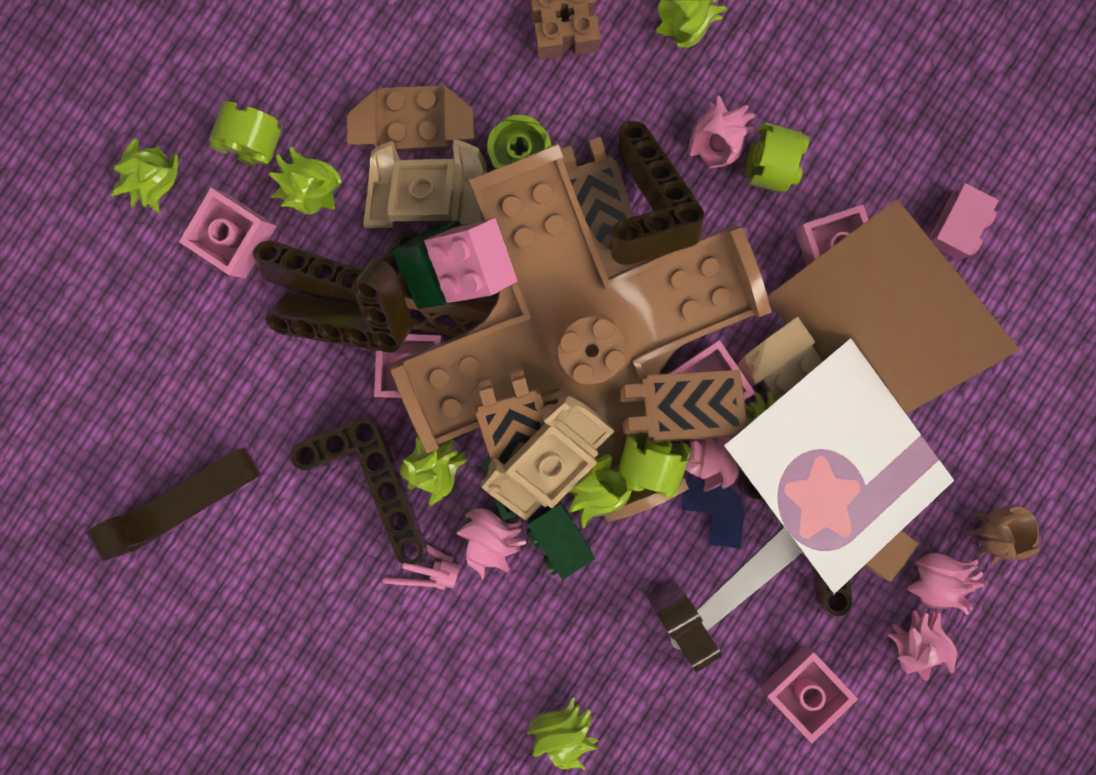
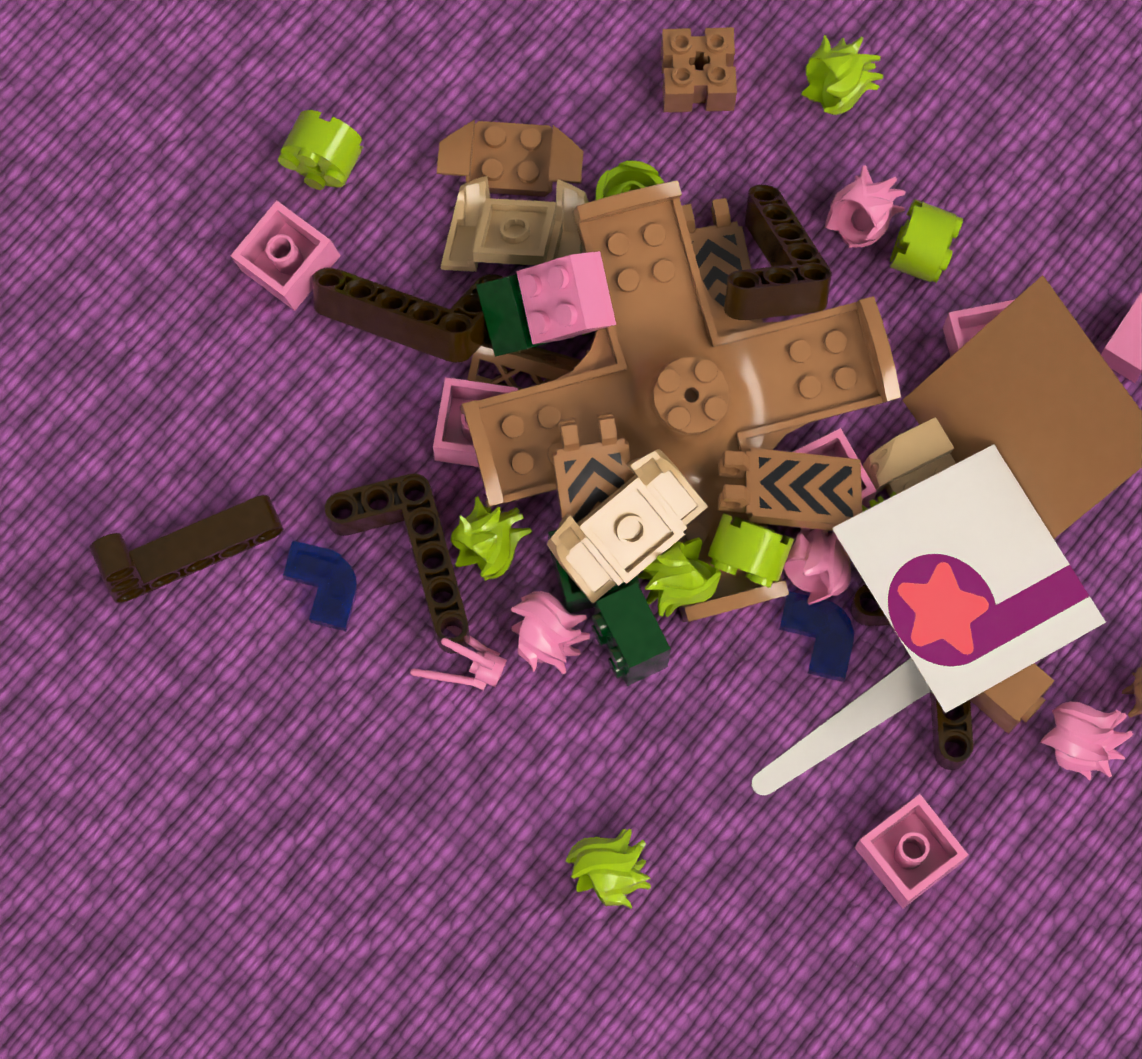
camera: 10 degrees right, 15 degrees down
lime hair [110,138,178,213] -> none
dark brown beam [265,259,413,353] -> none
lime hair [268,146,342,215] -> none
dark brown beam [647,579,723,673] -> none
bright pink hair [888,610,957,681] -> none
none -> clear blue plate [283,541,357,632]

